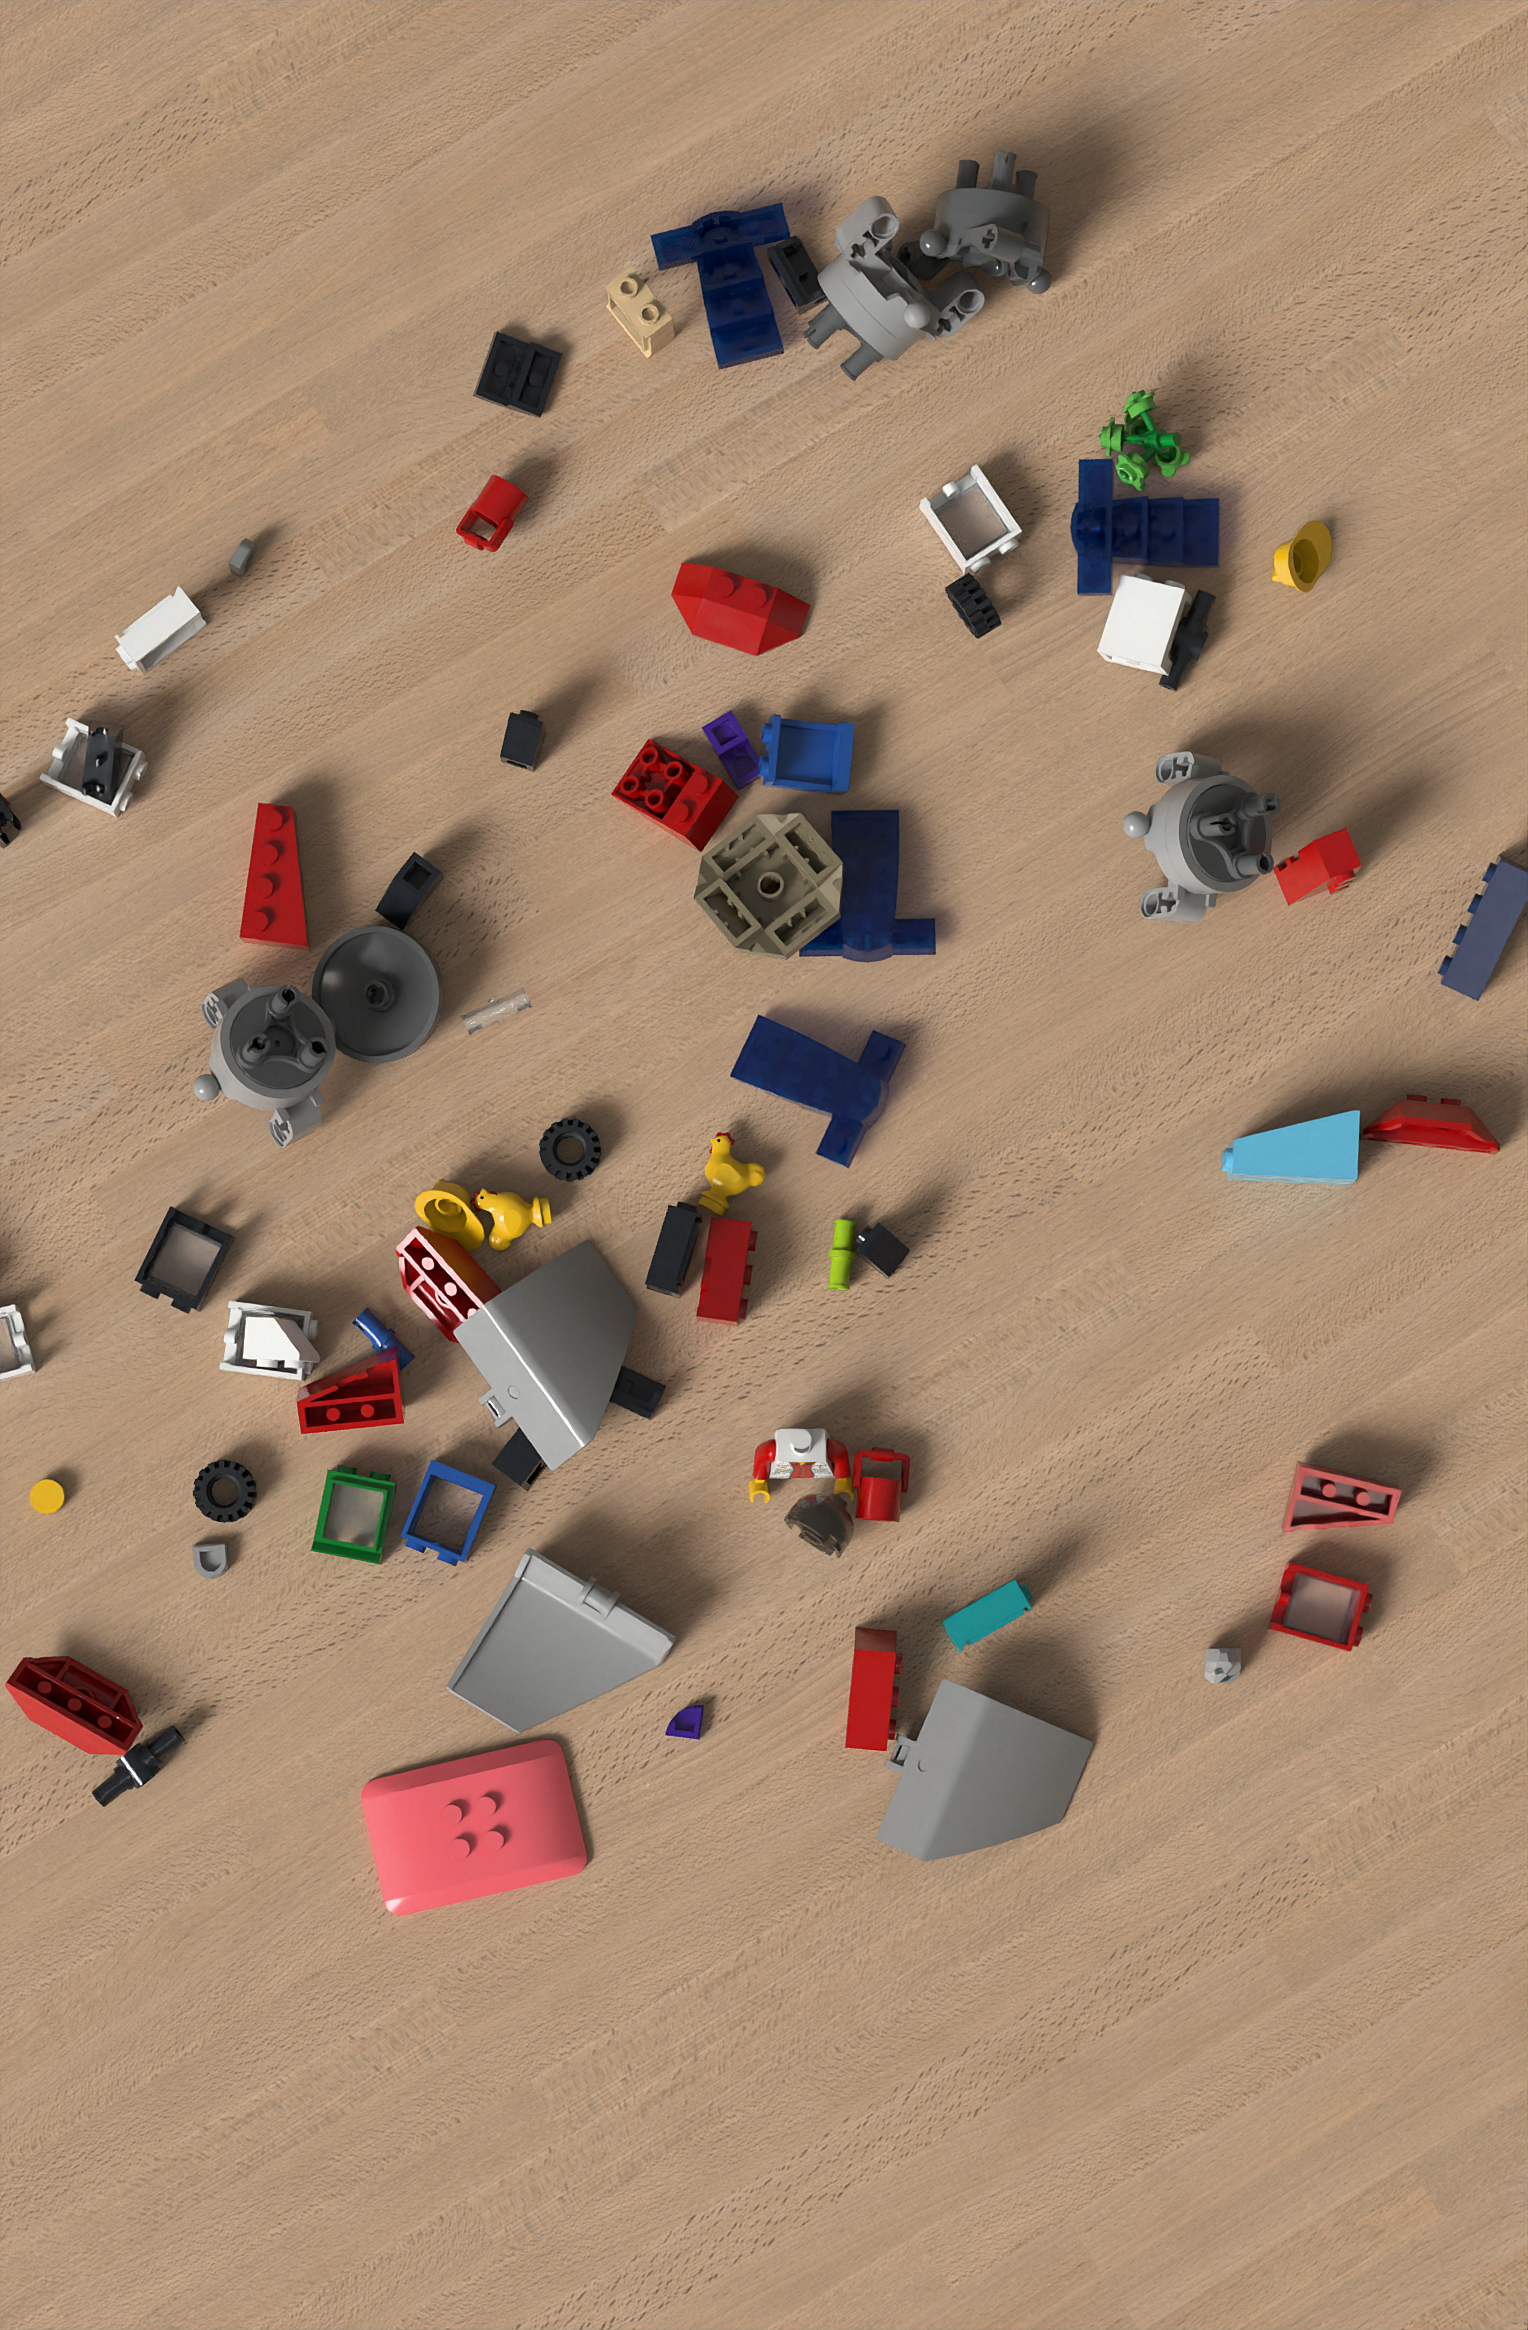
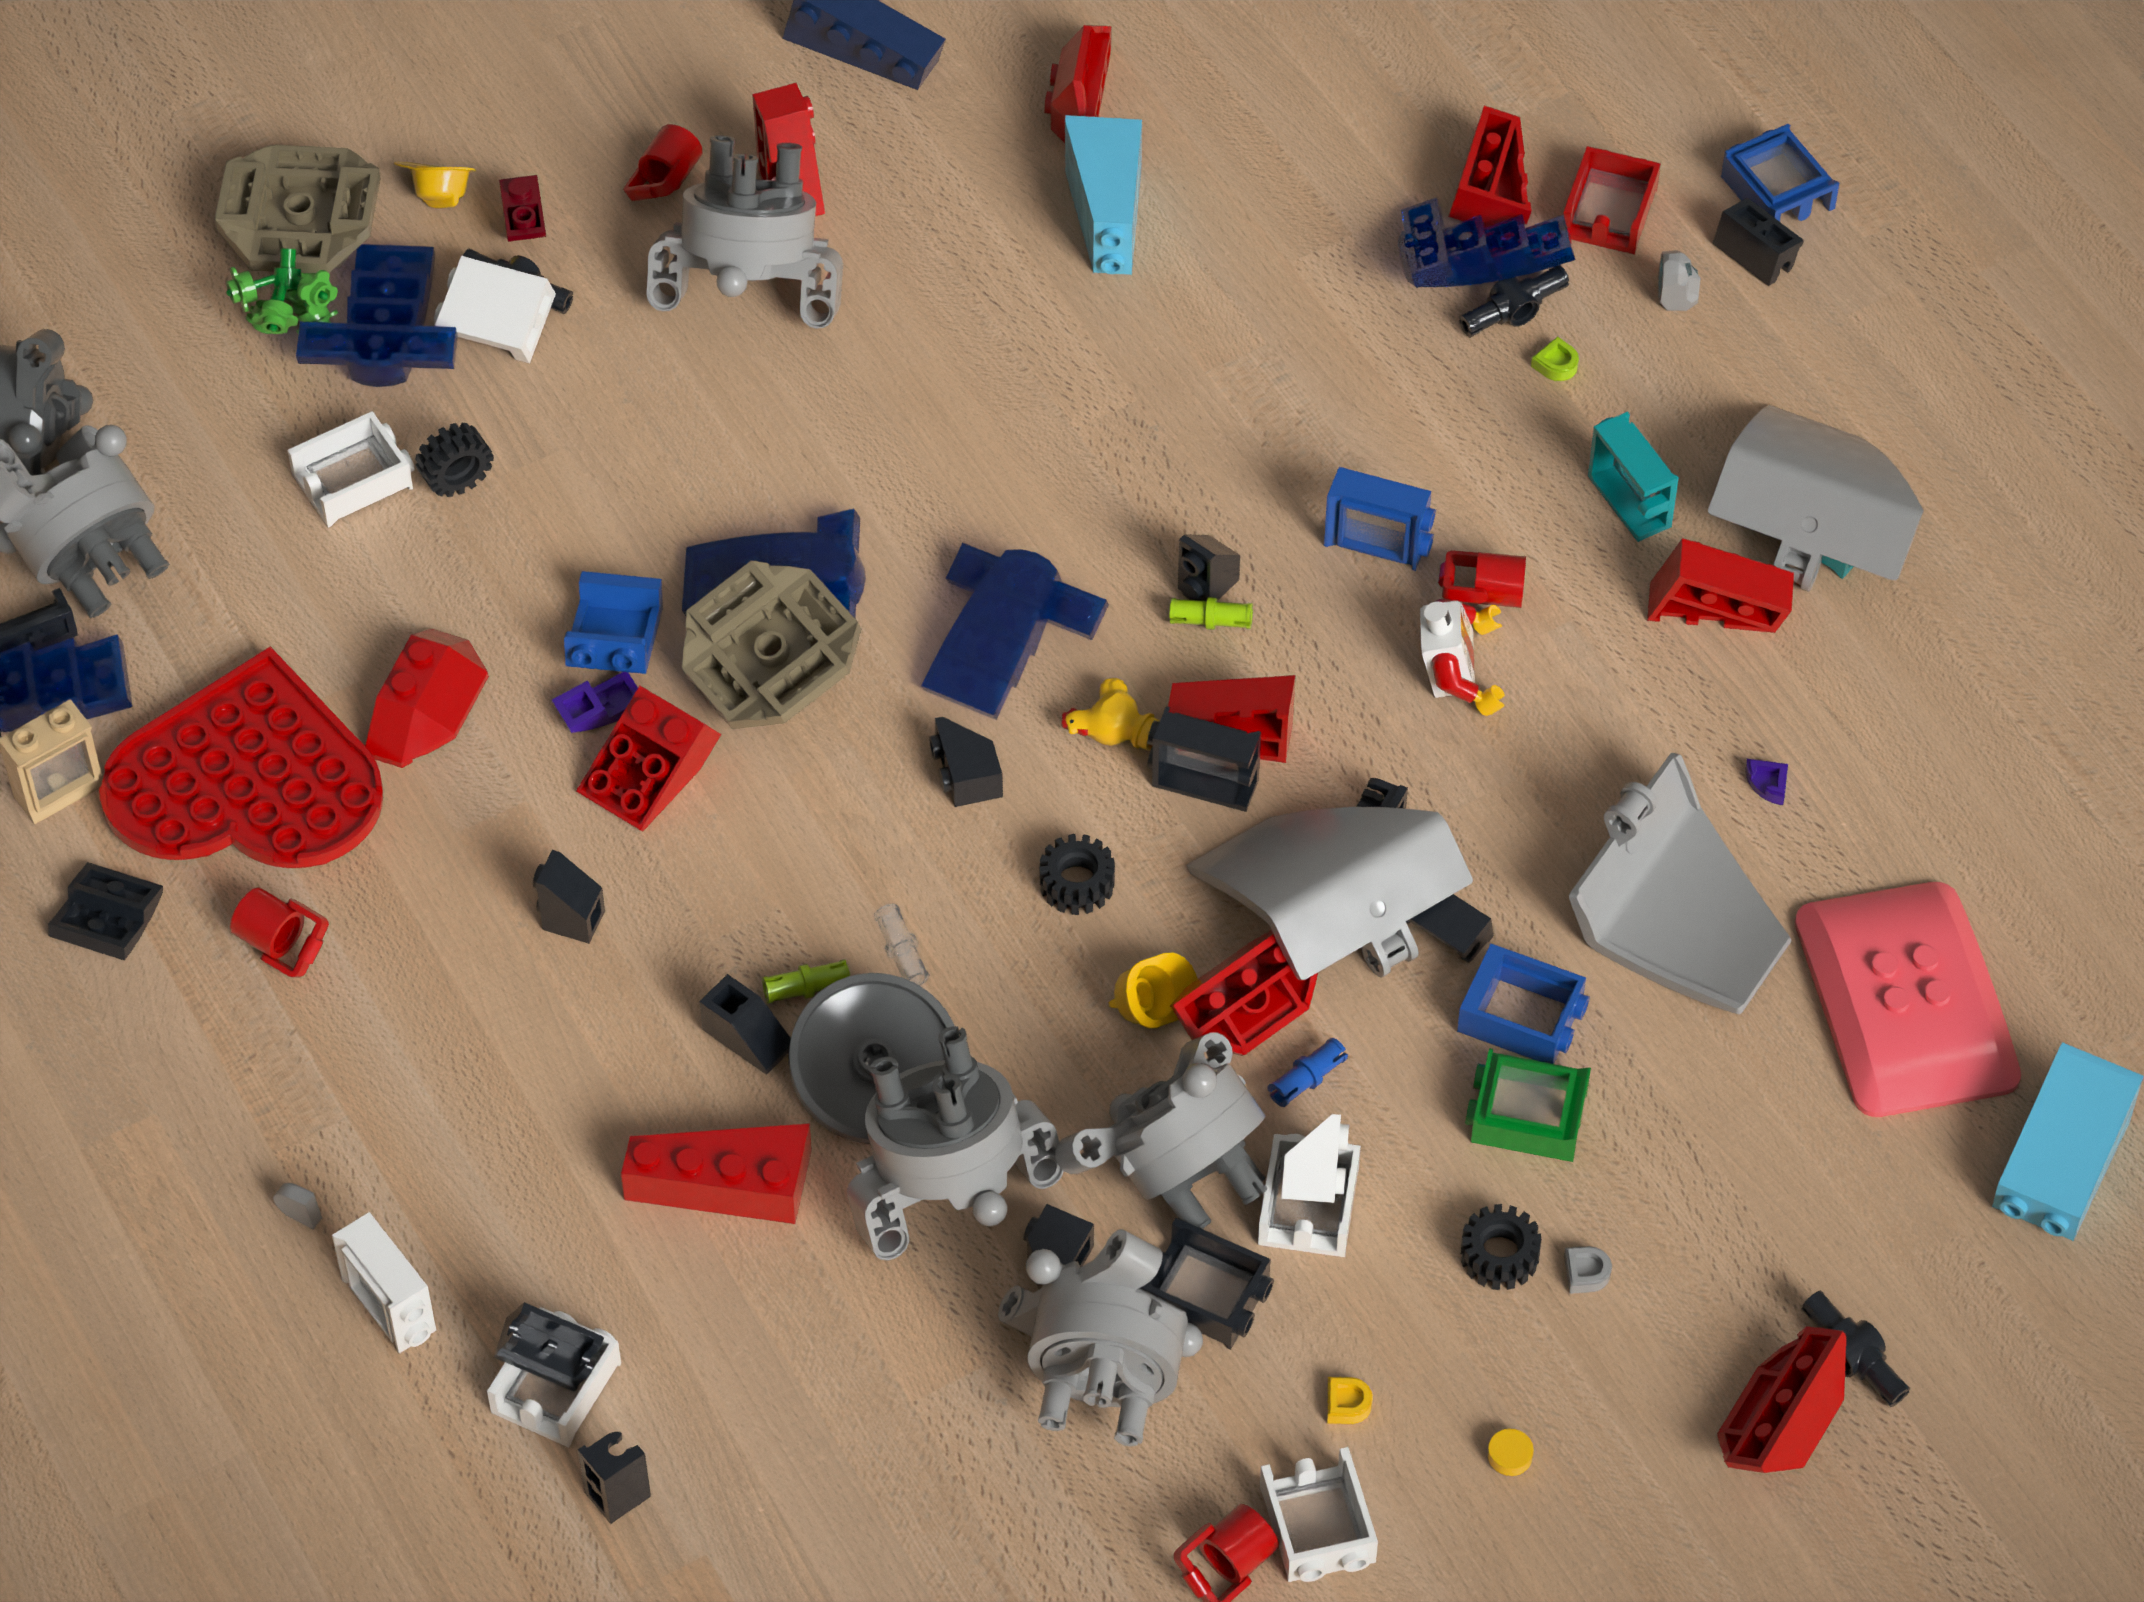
camera: 90 degrees left, 30 degrees down
red wedge [297,1345,405,1434] -> none
yellow animal [470,1188,552,1251] -> none
clear smoke cylinder [784,1493,854,1558] -> none
none -> red plate [99,646,383,868]
none -> dark tan piece [215,145,381,273]
none -> dark red slope [499,175,546,242]
none -> red piece [623,124,703,201]
none -> lime pin [762,959,850,1004]
none -> black slope [929,716,1003,807]
none -> light grey piece [998,1229,1203,1447]
none -> black slope [1023,1204,1094,1290]
none -> light grey piece [1055,1033,1268,1229]
none -> blue window [1324,467,1436,571]
none -> yellow tile [1327,1377,1373,1424]
none -> clear blue slope [1397,197,1576,288]
none -> black pin [1459,264,1569,338]
none -> lime tile [1531,336,1579,381]
none -> black hinge [1713,198,1804,286]
none -> blue window [1721,123,1840,222]
none -> medium azure slope [1992,1042,2144,1241]

